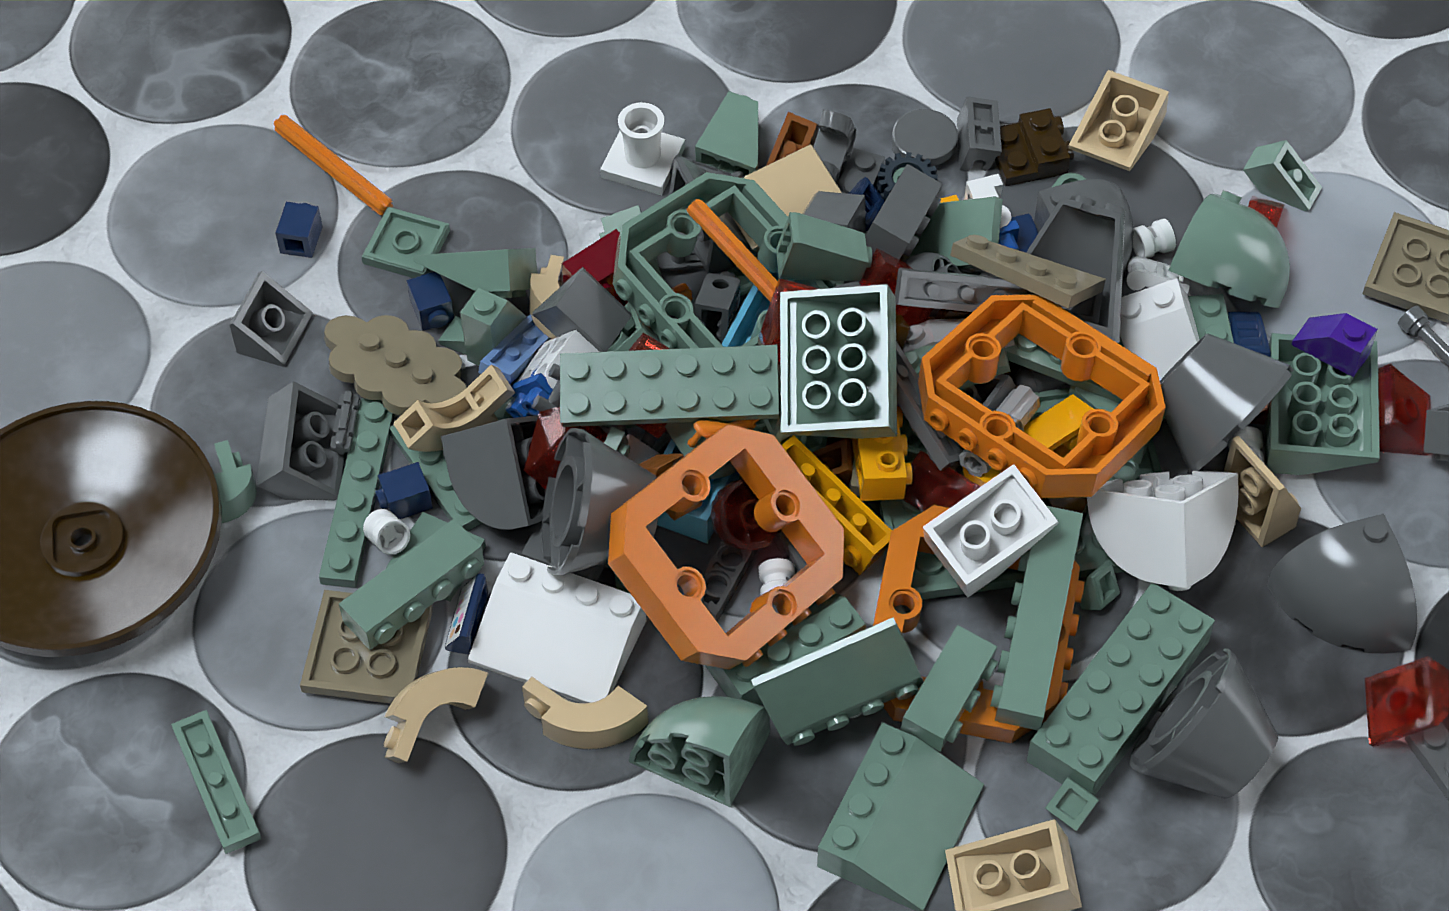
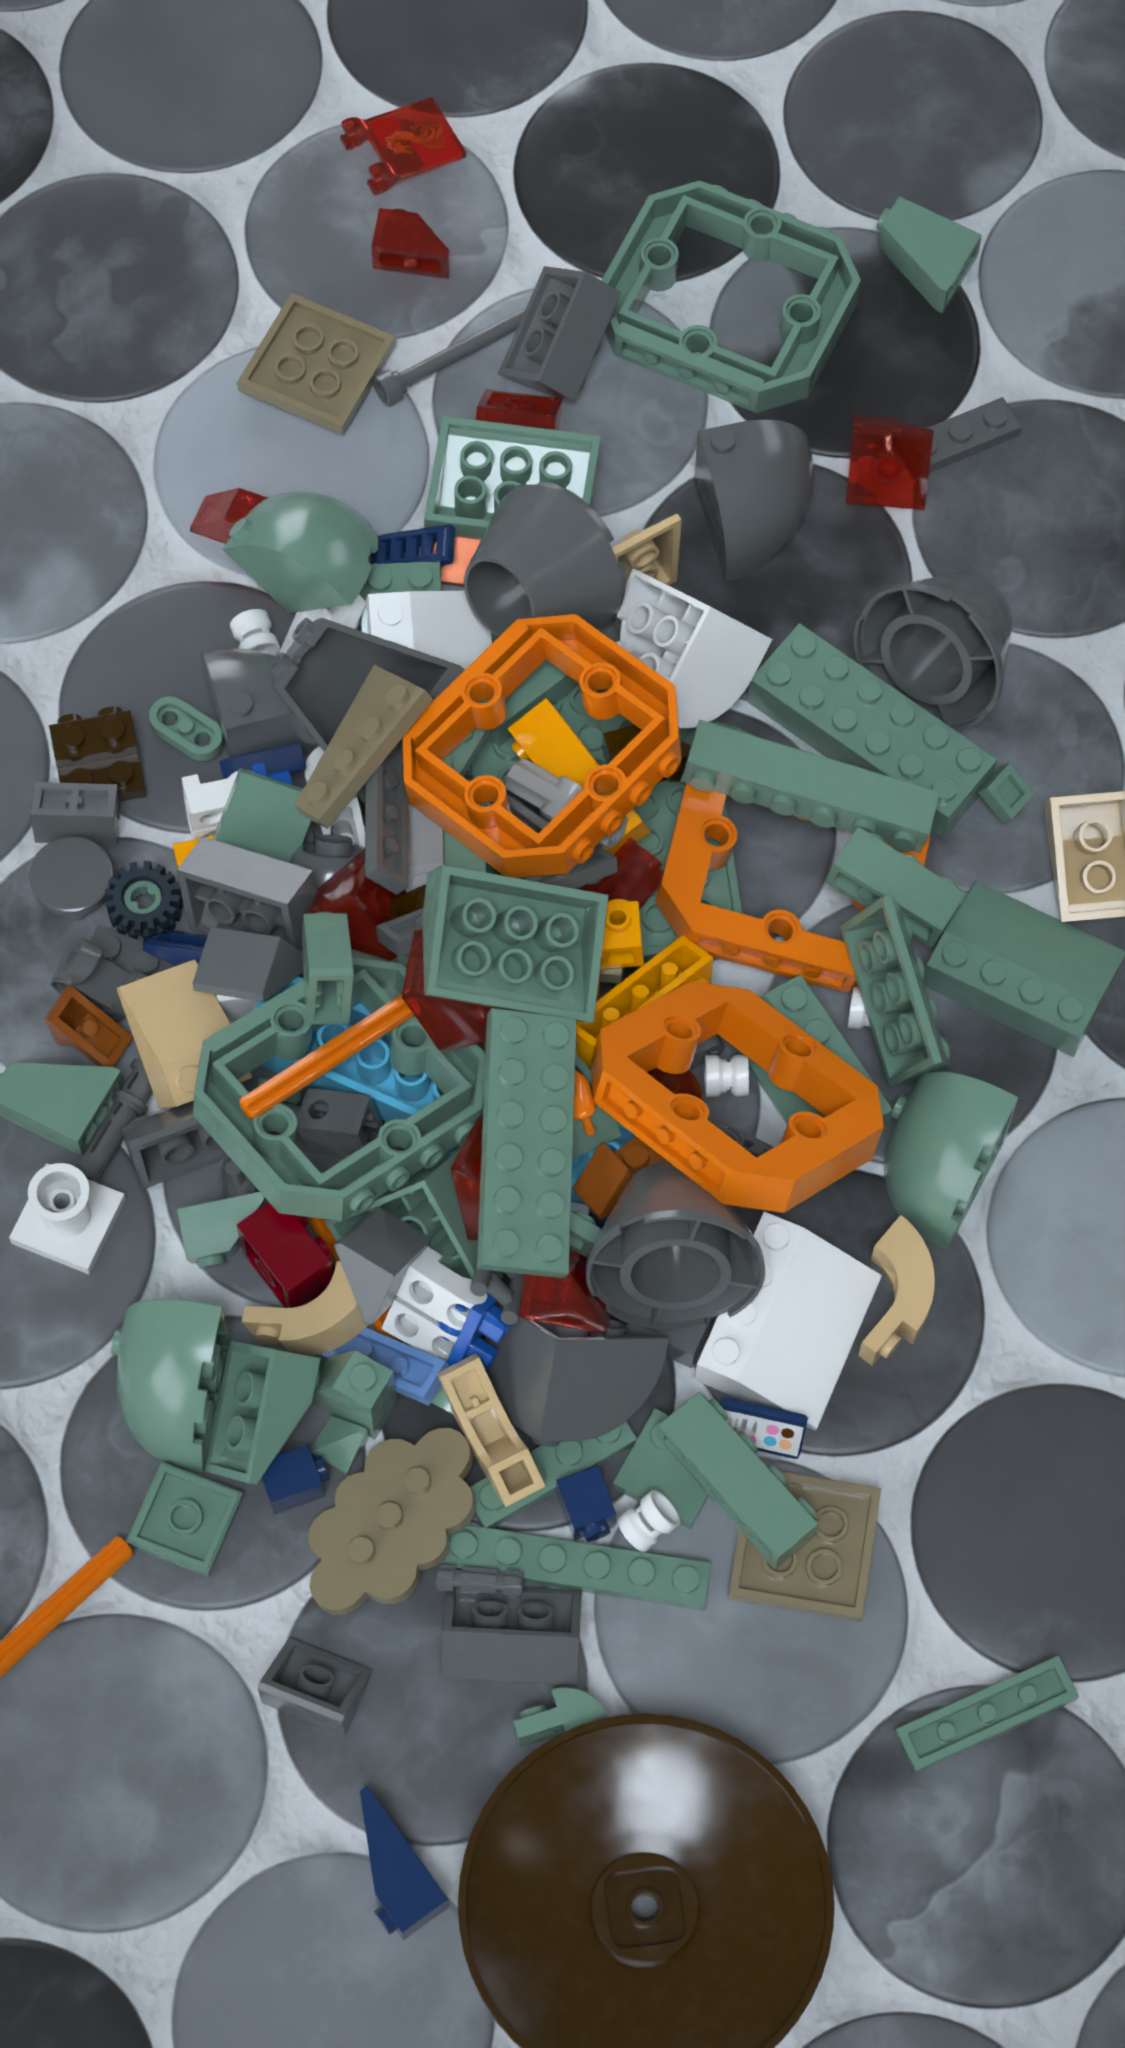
camera: 90 degrees left, 10 degrees up
dark blue brick [275,202,323,258] -> none
tan arch [384,667,488,763] -> none
white slope [923,464,1058,597] -> none
tan slope [1068,70,1169,171] -> none
sand green slope [1243,140,1322,211] -> none
dark purple slope [1291,313,1378,377] -> none
none -> sand green brick [111,1299,230,1473]
none -> dark blue slope [360,1786,449,1940]

